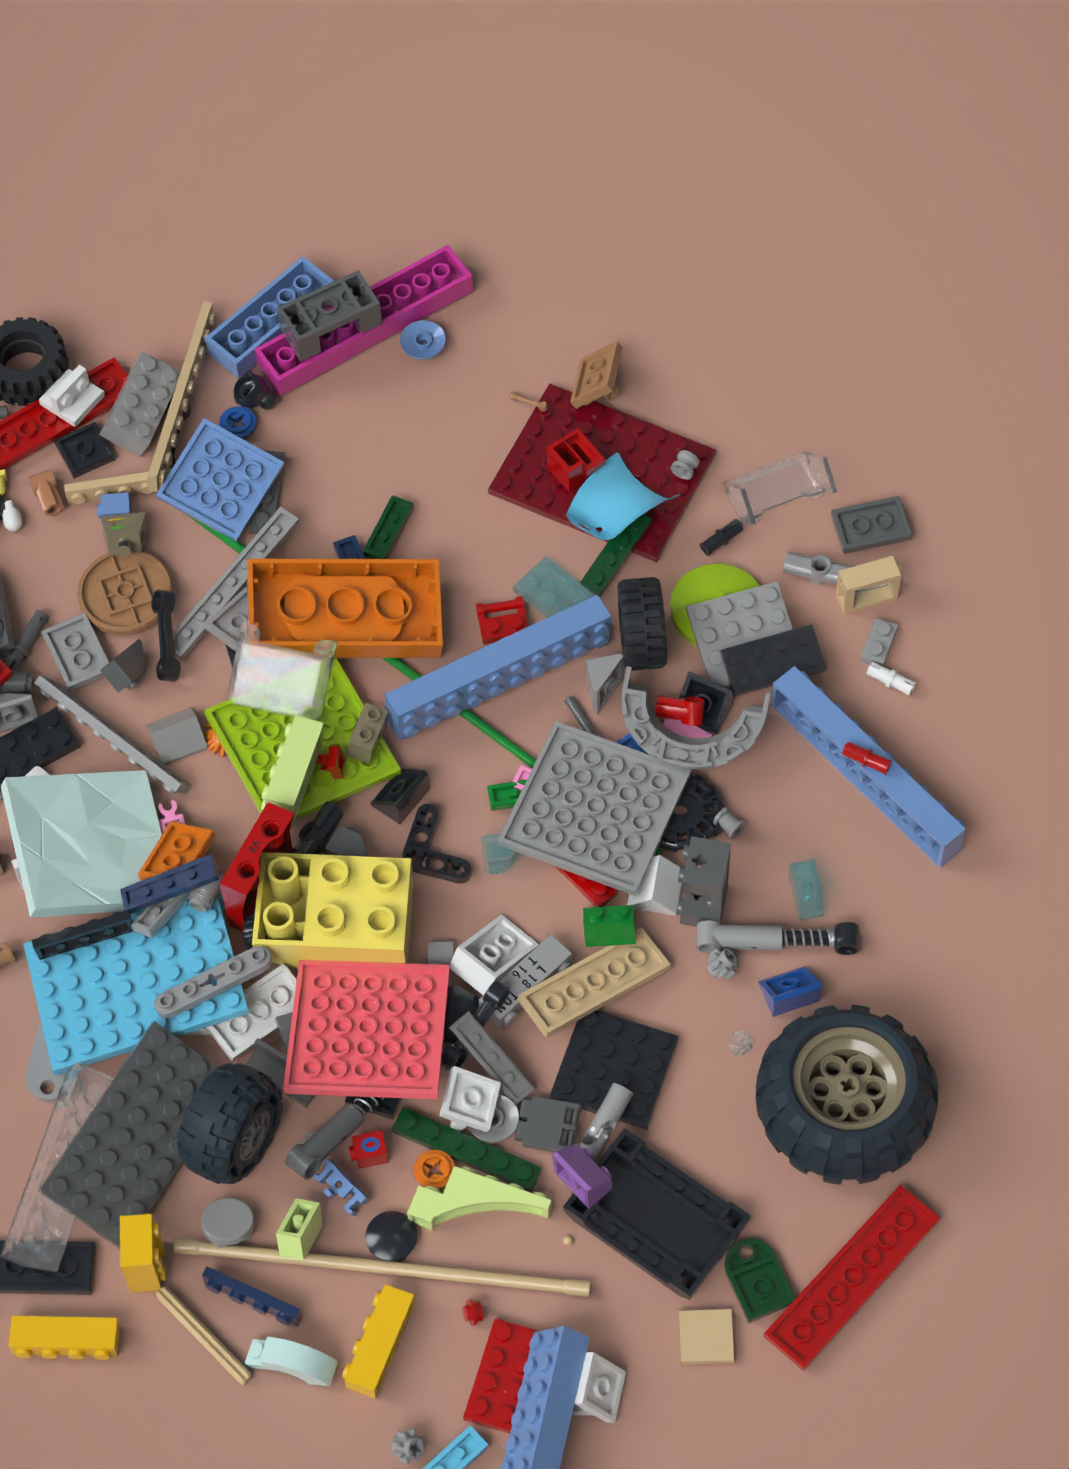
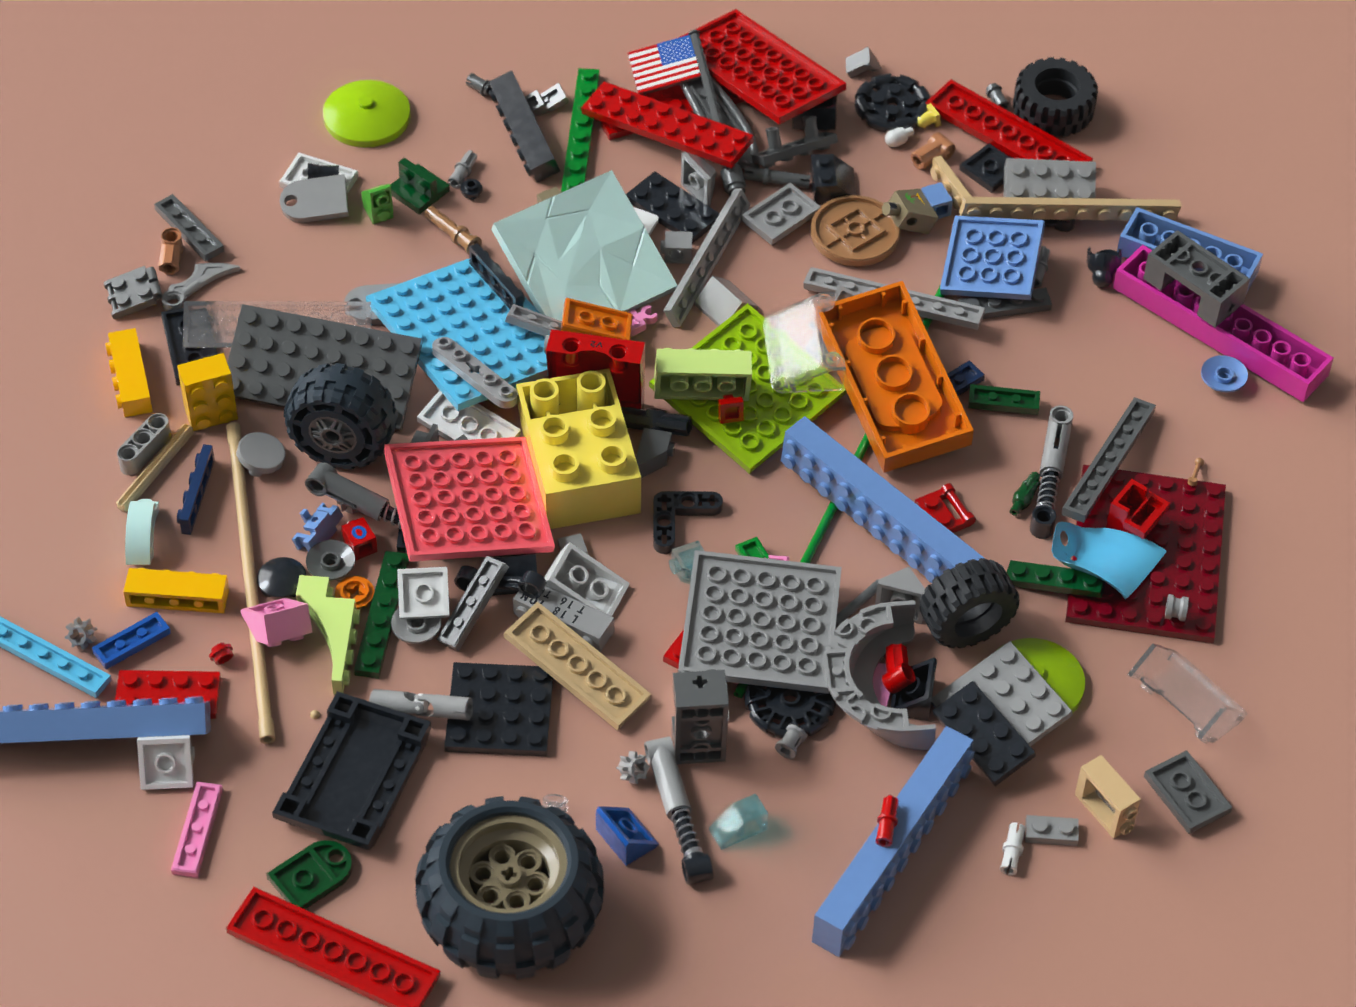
camera: 70 degrees right, 10 degrees down
white bracket [39,365,105,427] -> none
dark grey slope [100,639,145,693] -> none
dark blue plate [120,854,220,914] -> none
black piece [151,589,181,682] -> none
blue gear [219,406,256,438] -> none
yellowish green brick [276,1198,323,1261] -> none
dark tan brick [347,703,388,764] -> none
black slope [370,768,430,825] -> none
clear light blue plate [513,556,595,618] -> none
dark grey plate [515,1096,583,1153] -> none
medium lavender slope [552,1143,612,1209] -> none
medium nougat plate [570,341,623,409] -> none
green slope [583,905,636,947] -> none
tan tile [678,1309,734,1365] -> none
black axle [700,519,744,556] -> none
light grey piece [783,552,853,585] -> none
none -> blue plate [92,612,171,670]
none -> light grey beam [117,413,171,475]
none -> bright pink tile [171,782,223,878]
none -> bright pink slope [241,598,312,647]
none -> dark grey dish [306,540,355,581]
none -> light grey brick [660,231,693,264]
none -> black slope [810,154,857,205]
none -> dark green piece [1010,472,1040,516]
none -> piece [1030,405,1073,539]
none -> dark grey plate [1062,397,1156,523]

